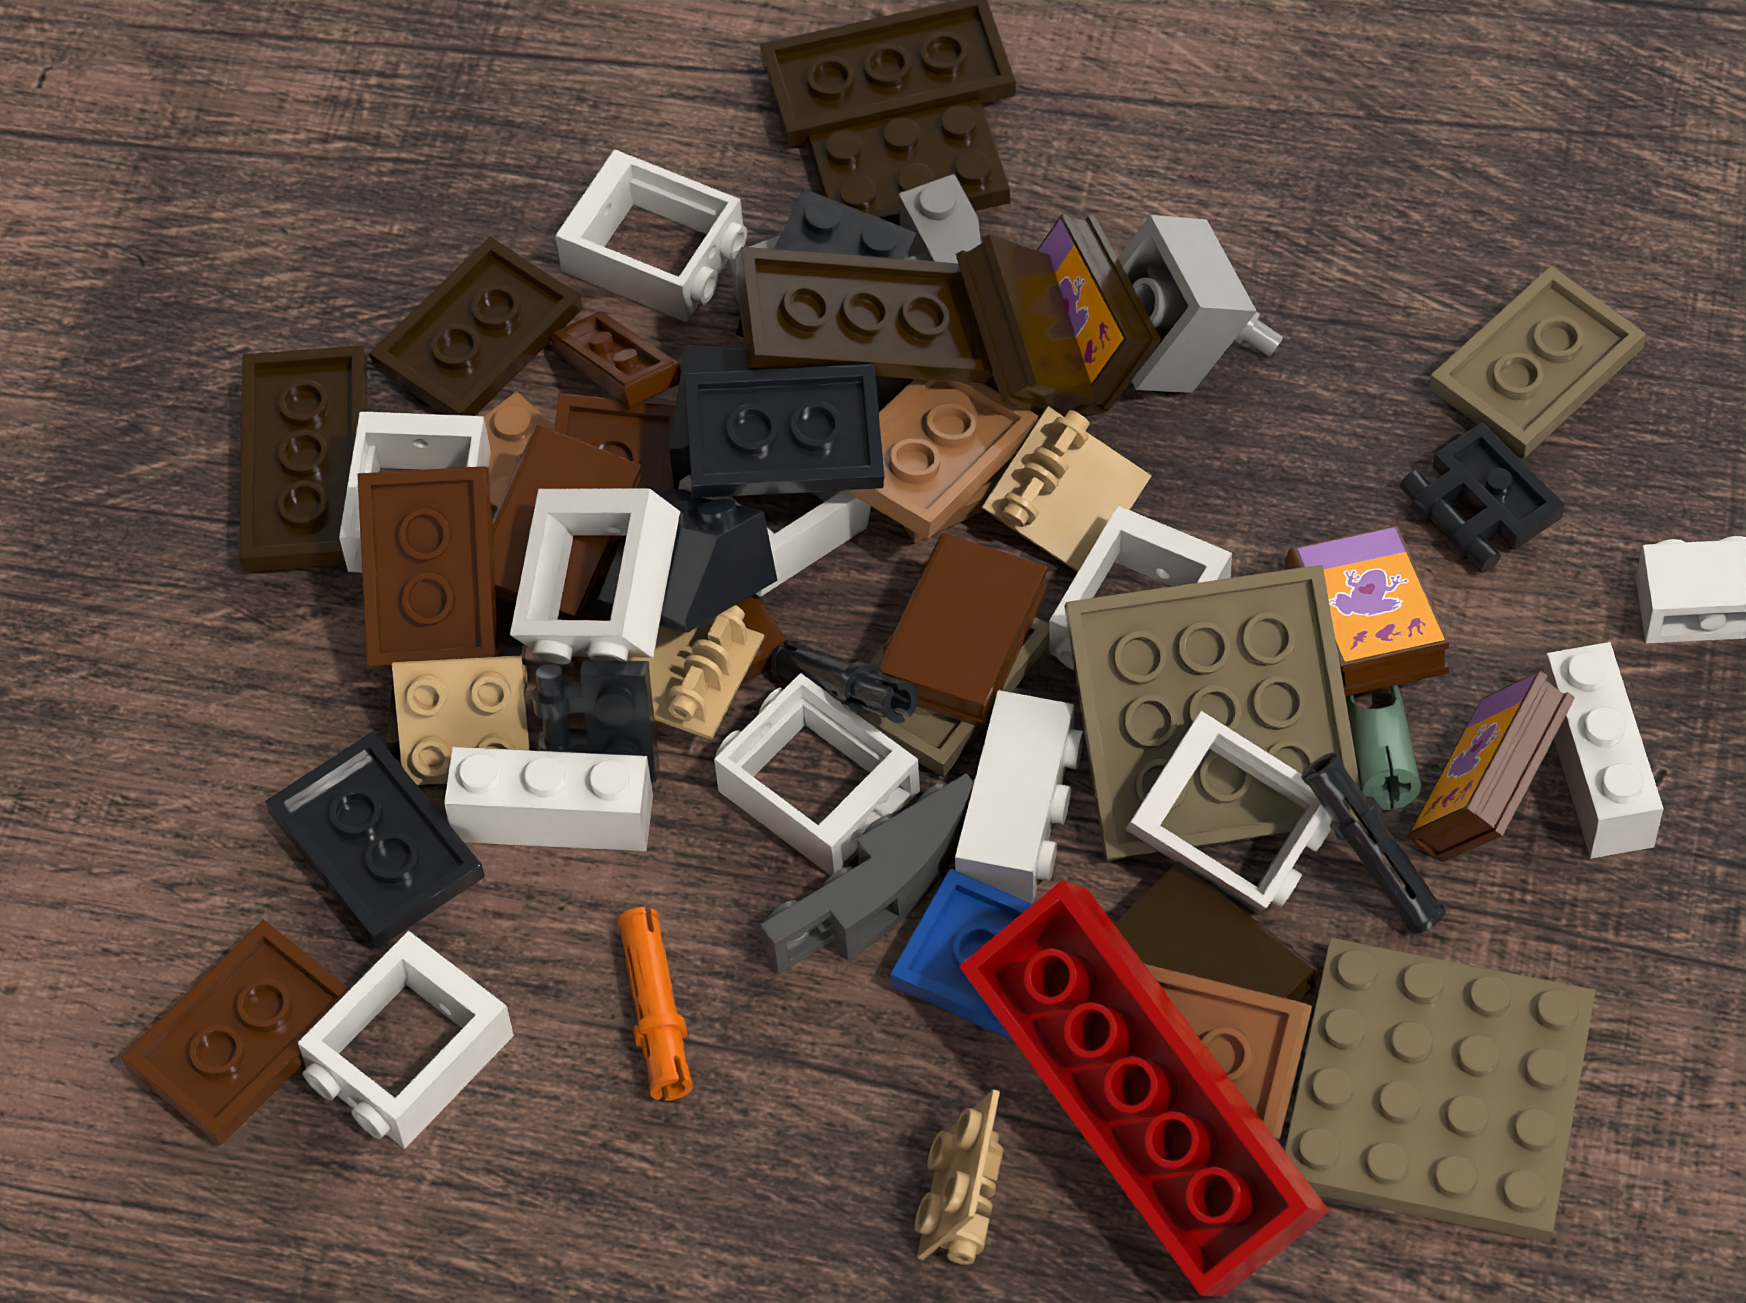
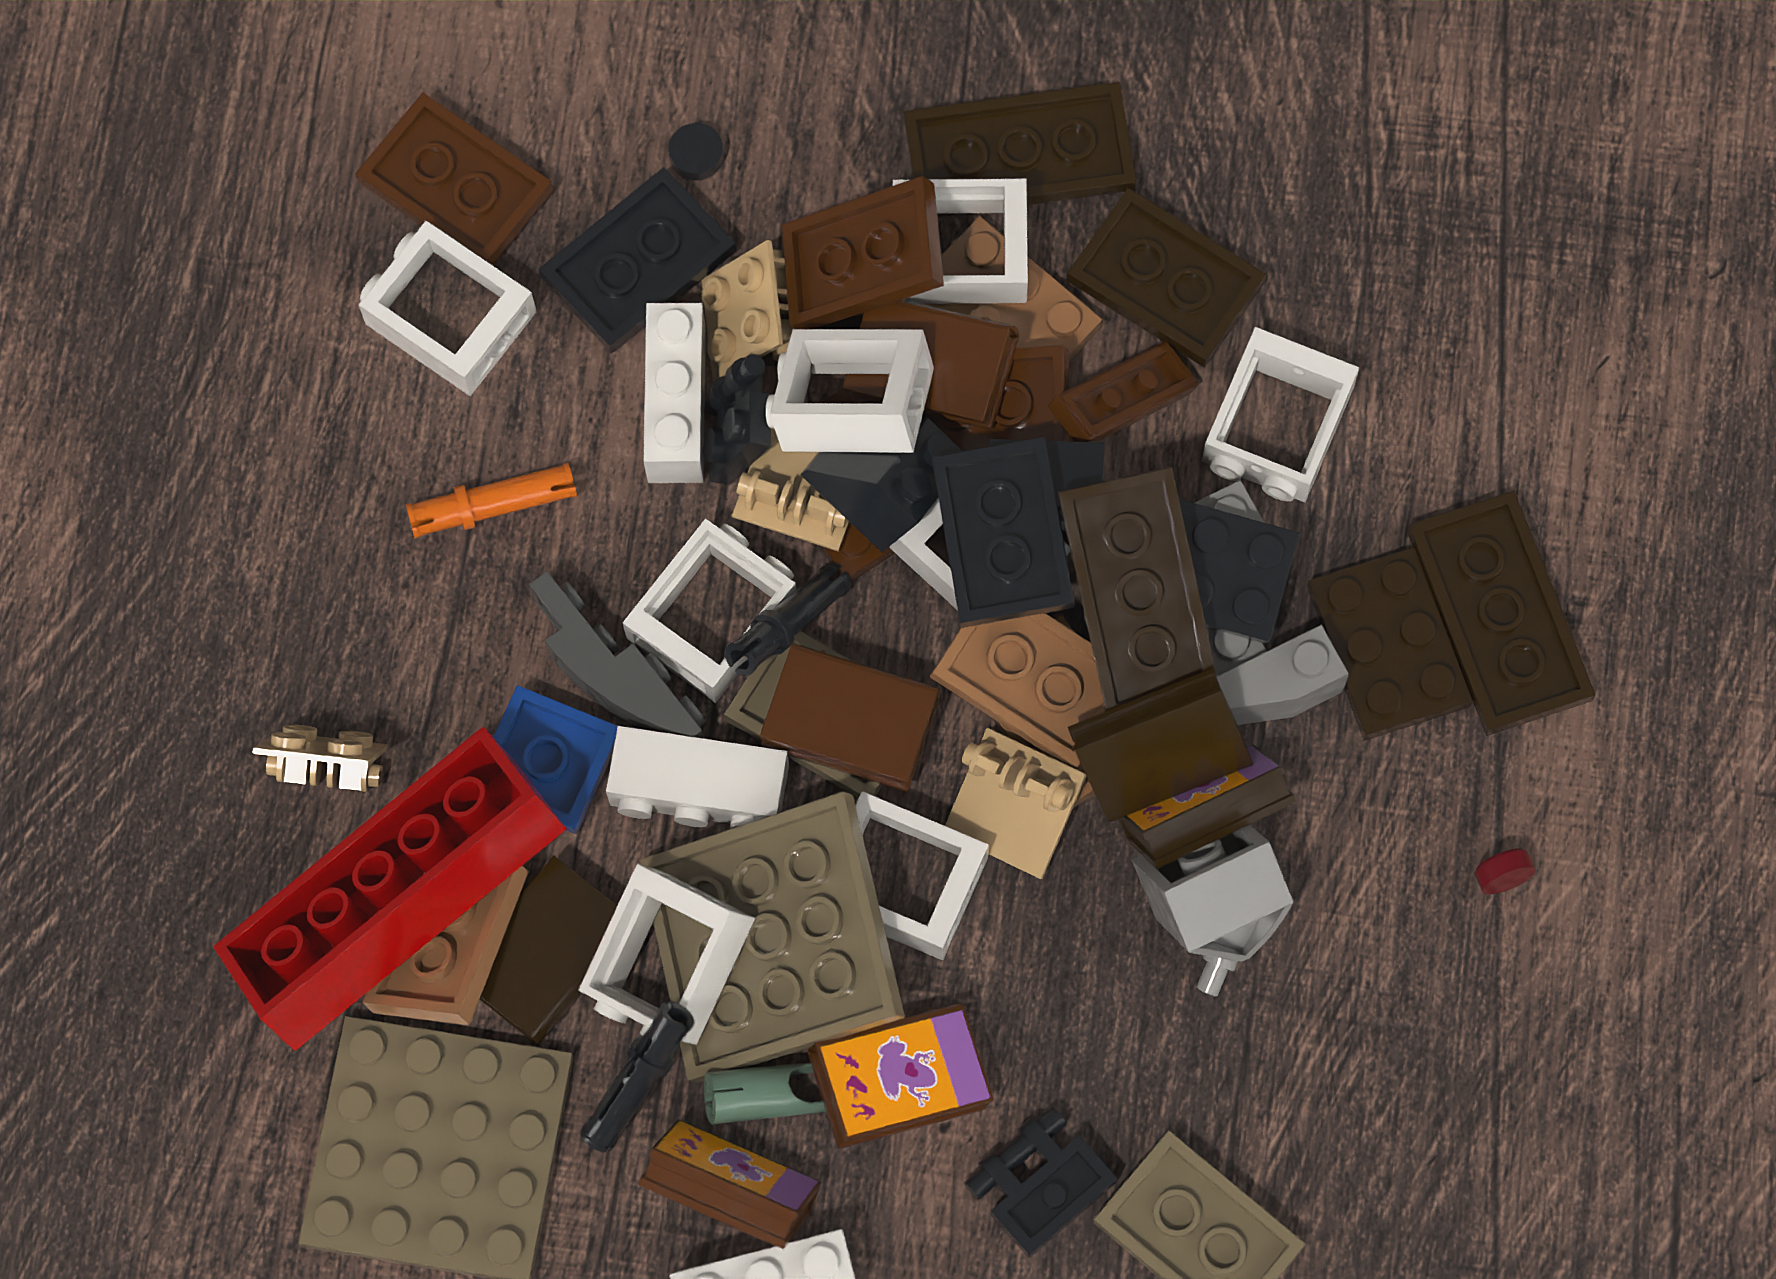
camera: 85 degrees right, 15 degrees up
none -> black tile [668,123,724,181]
none -> dark red tile [1475,848,1536,895]

